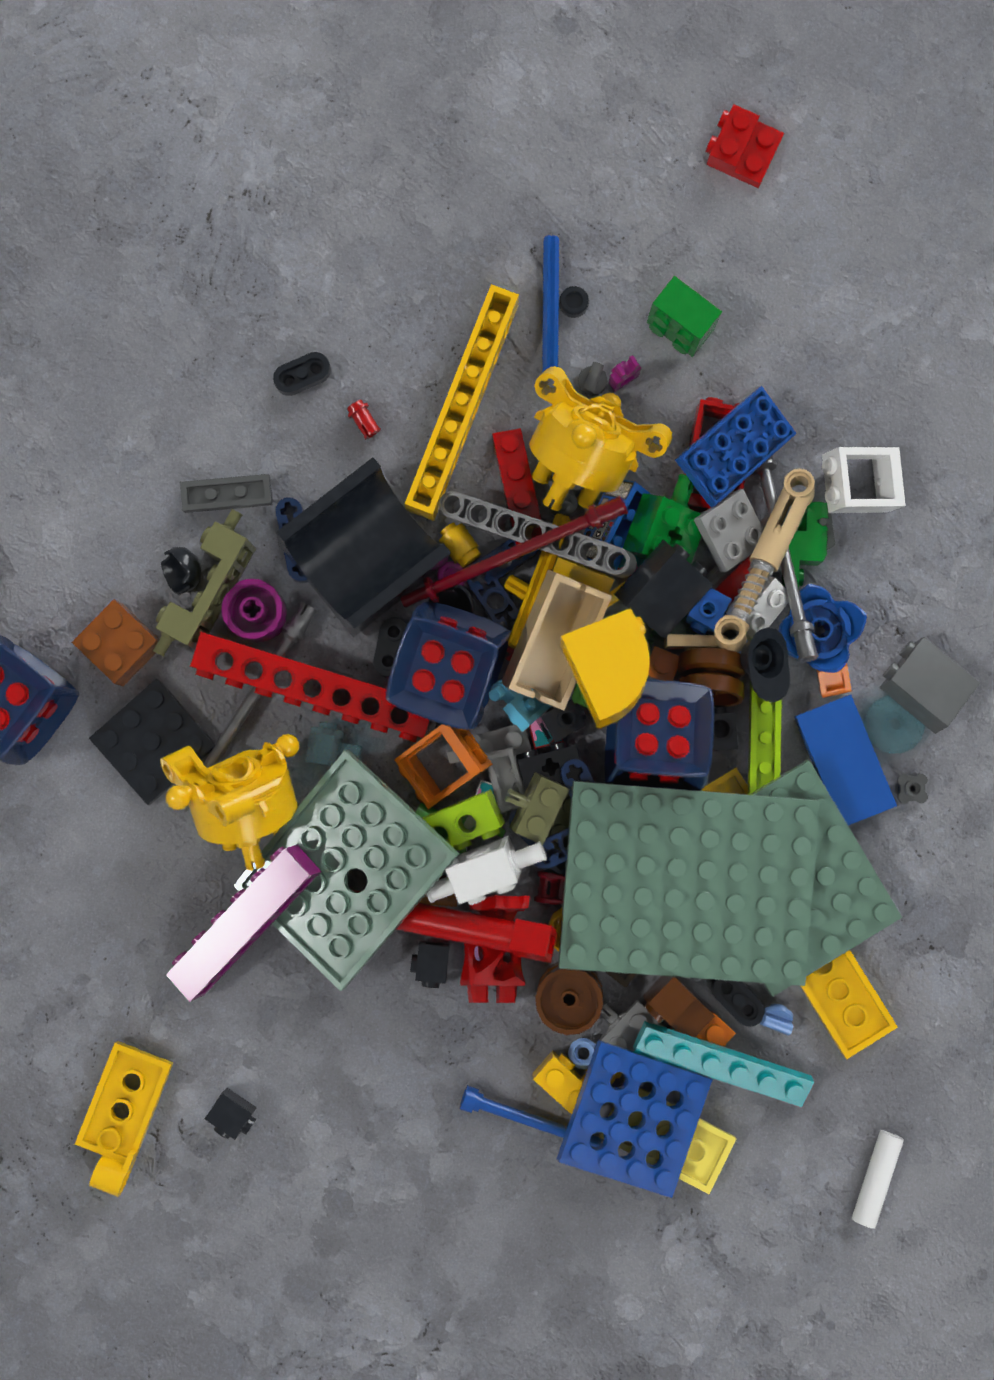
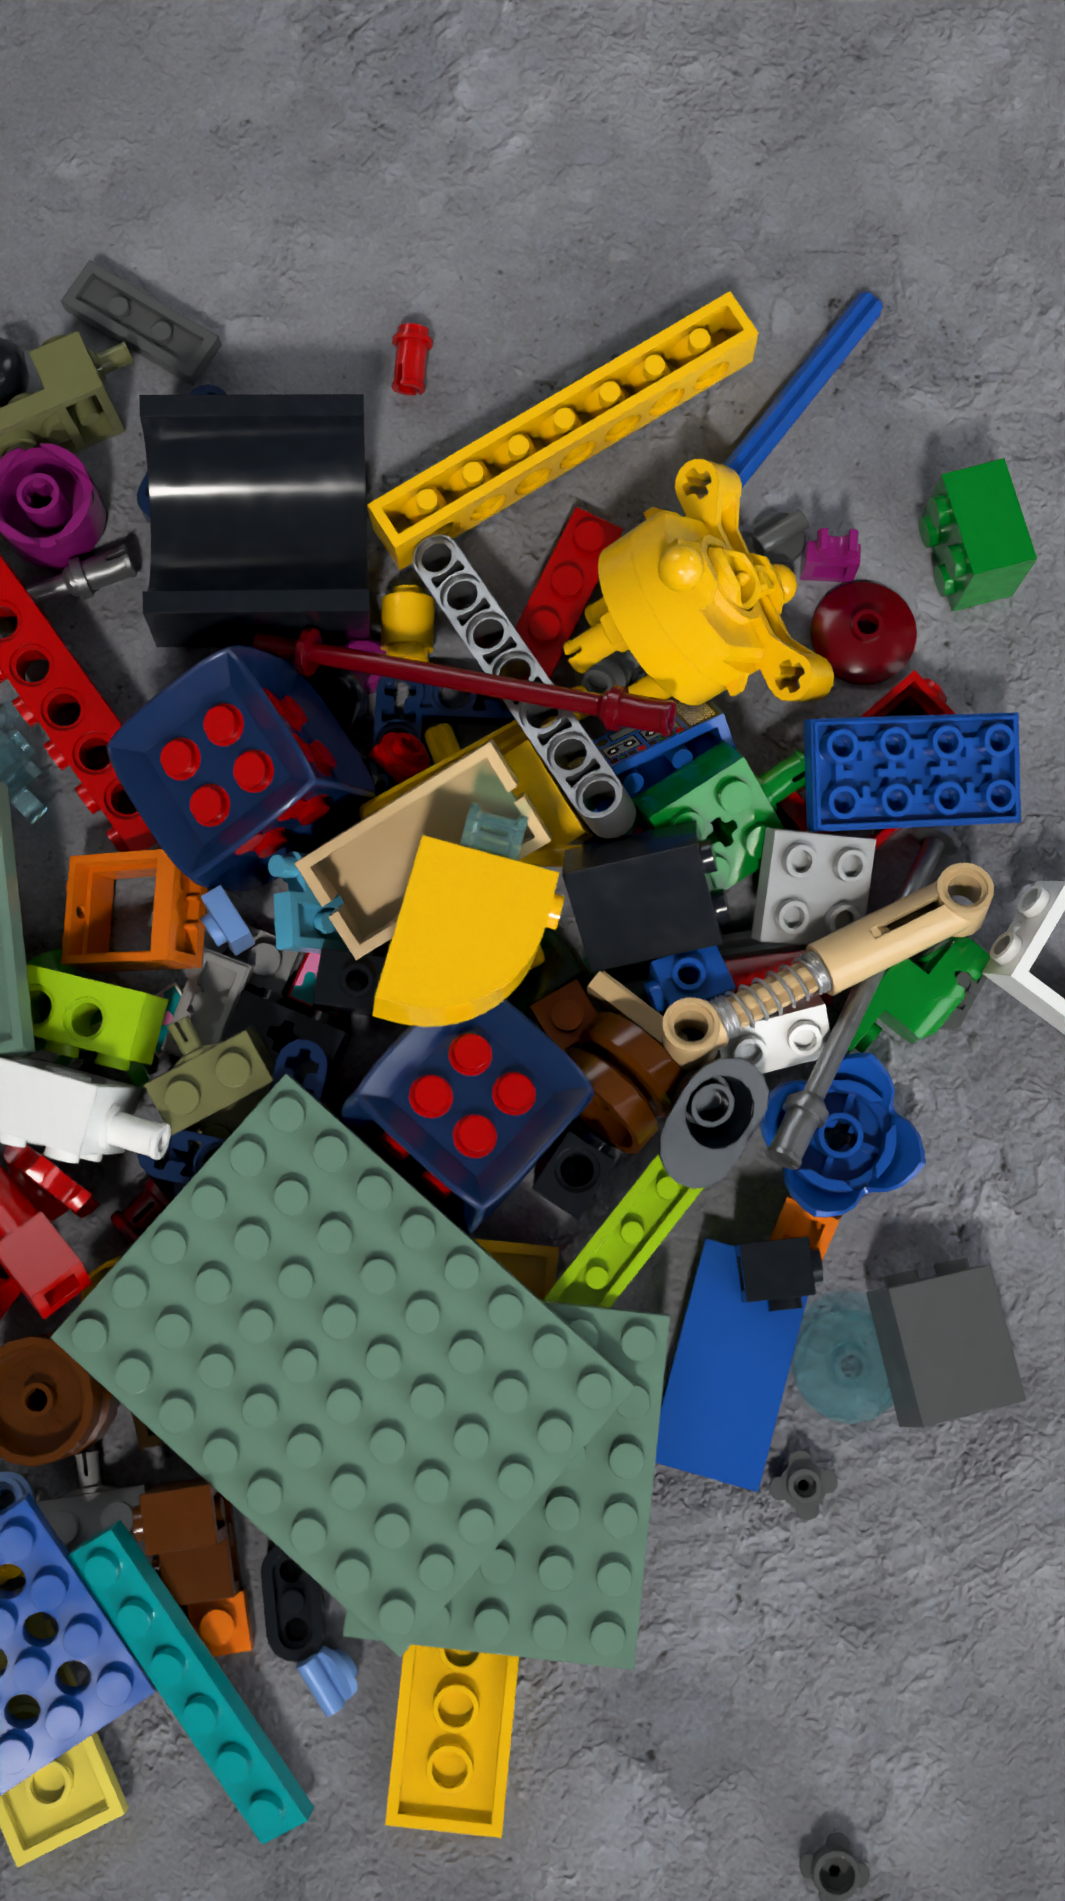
camera: 40 degrees right, 5 degrees down
black plate [273,352,331,396] -> none
black tile [559,286,589,318] -> none
none -> medium blue plate [200,885,255,956]
none -> red plate [369,732,430,784]
none -> clear light blue bush [460,802,529,861]
none -> black brick [735,1237,823,1311]
none -> dark red dish [811,582,917,685]

